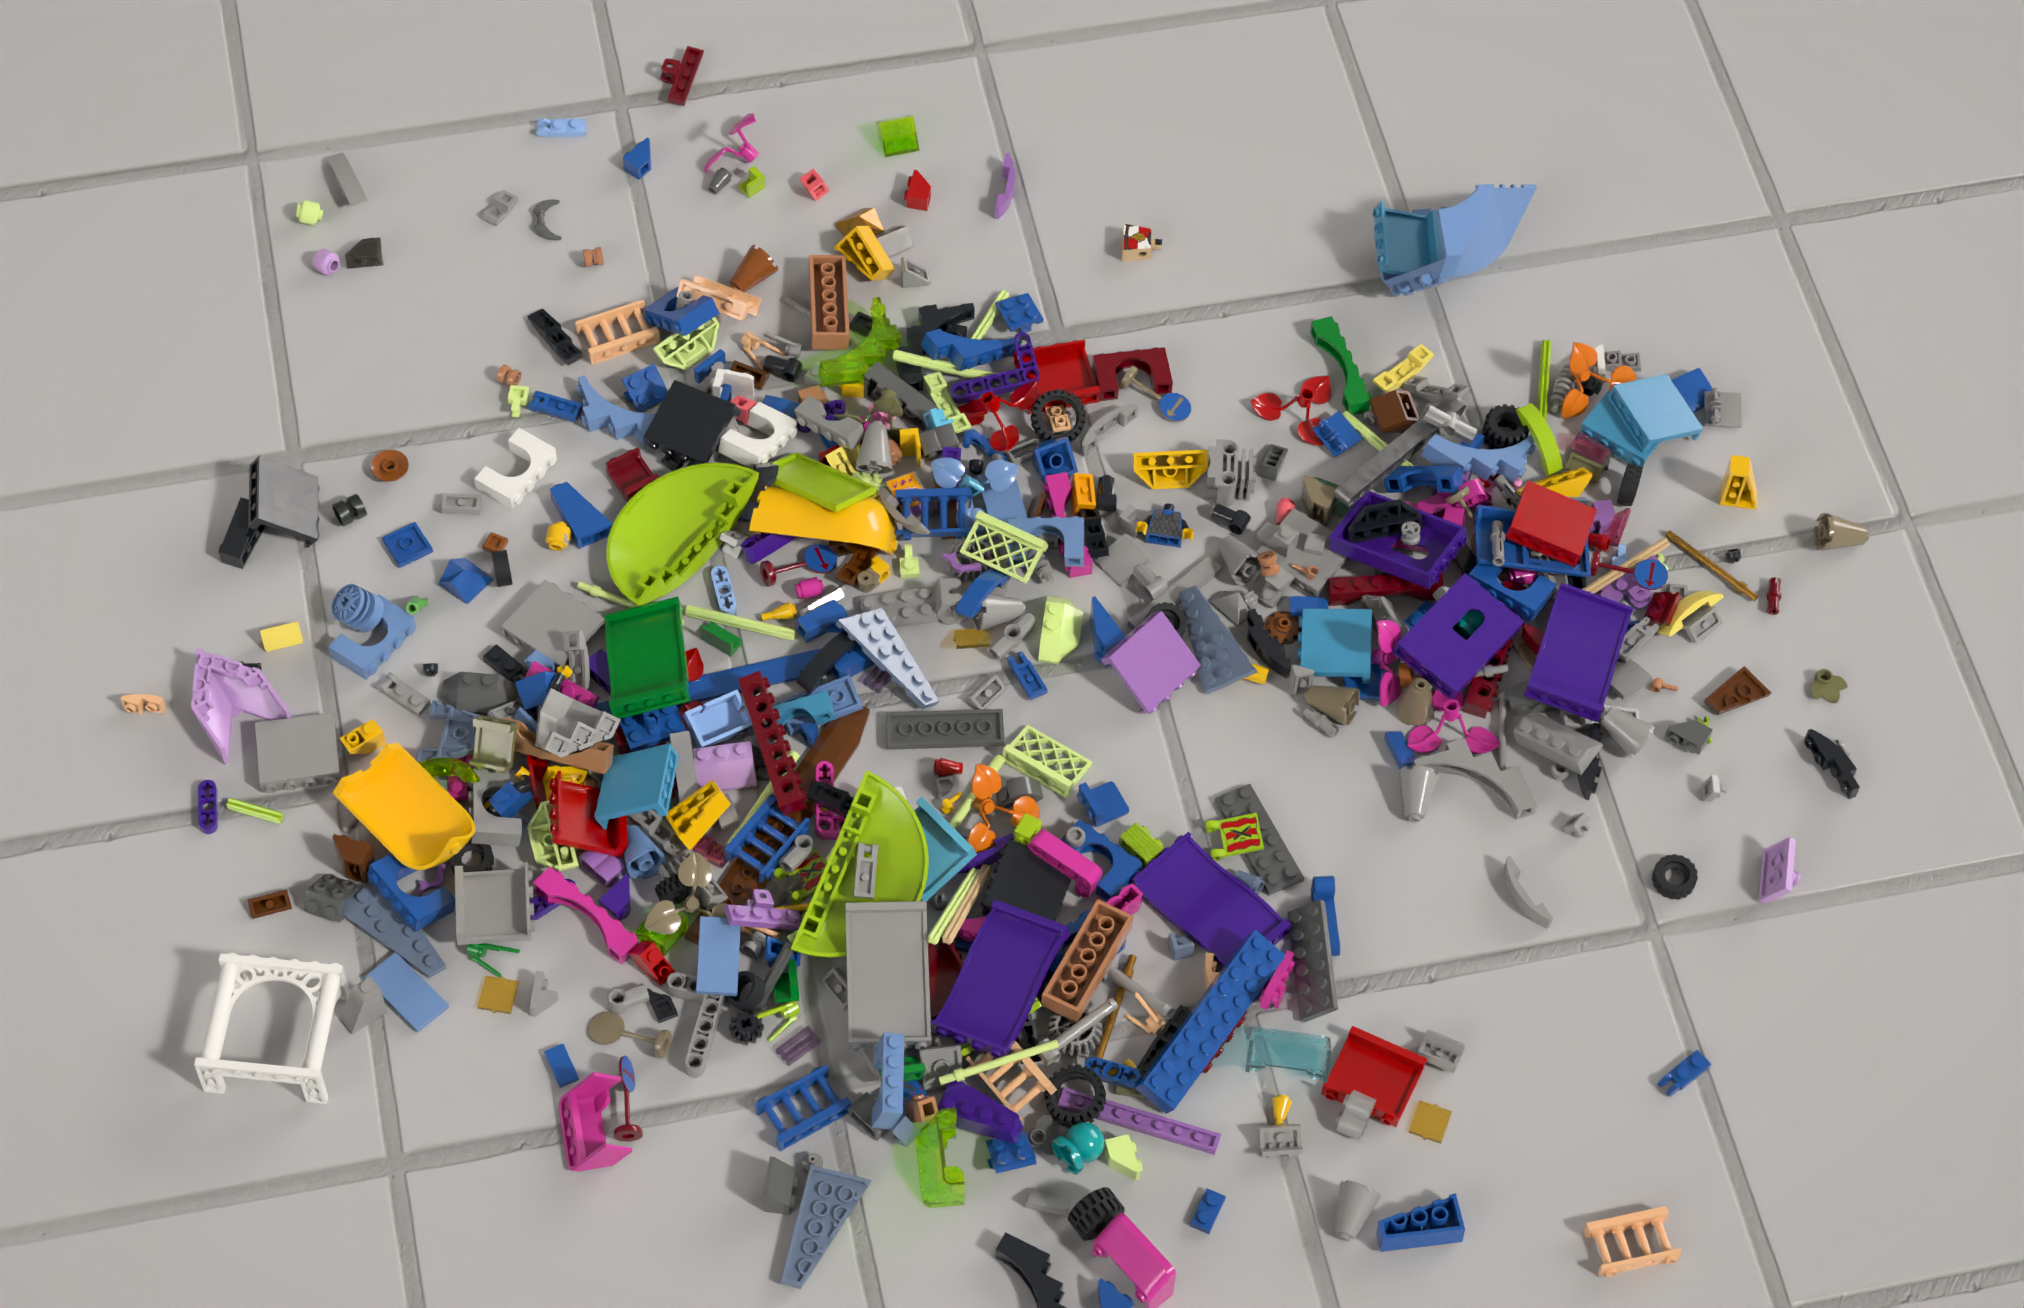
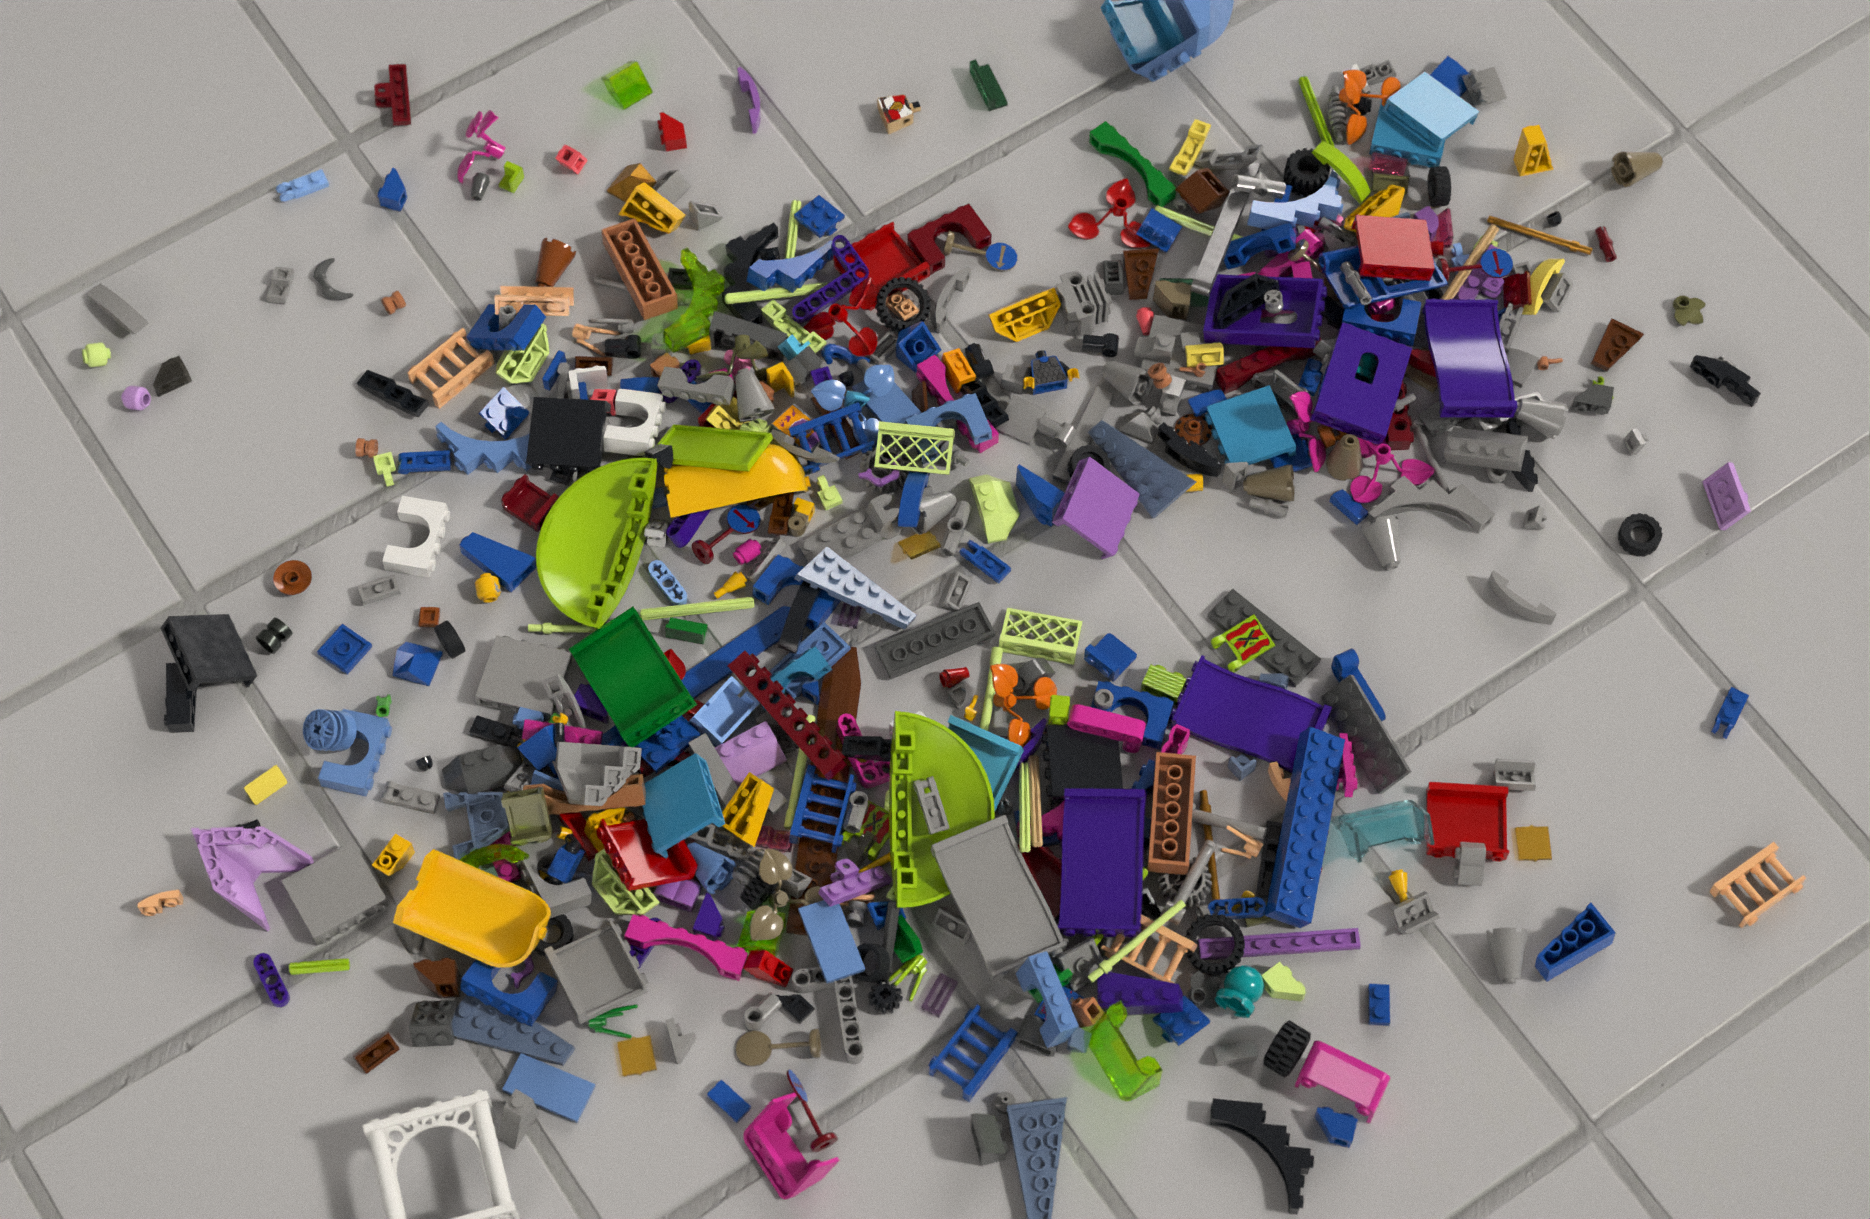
camera: 20 degrees left, 5 degrees up
none -> clear green panel [969,59,1008,111]
none -> reddish brown wing [1123,248,1159,300]
none -> light yellow slope [1185,343,1224,368]

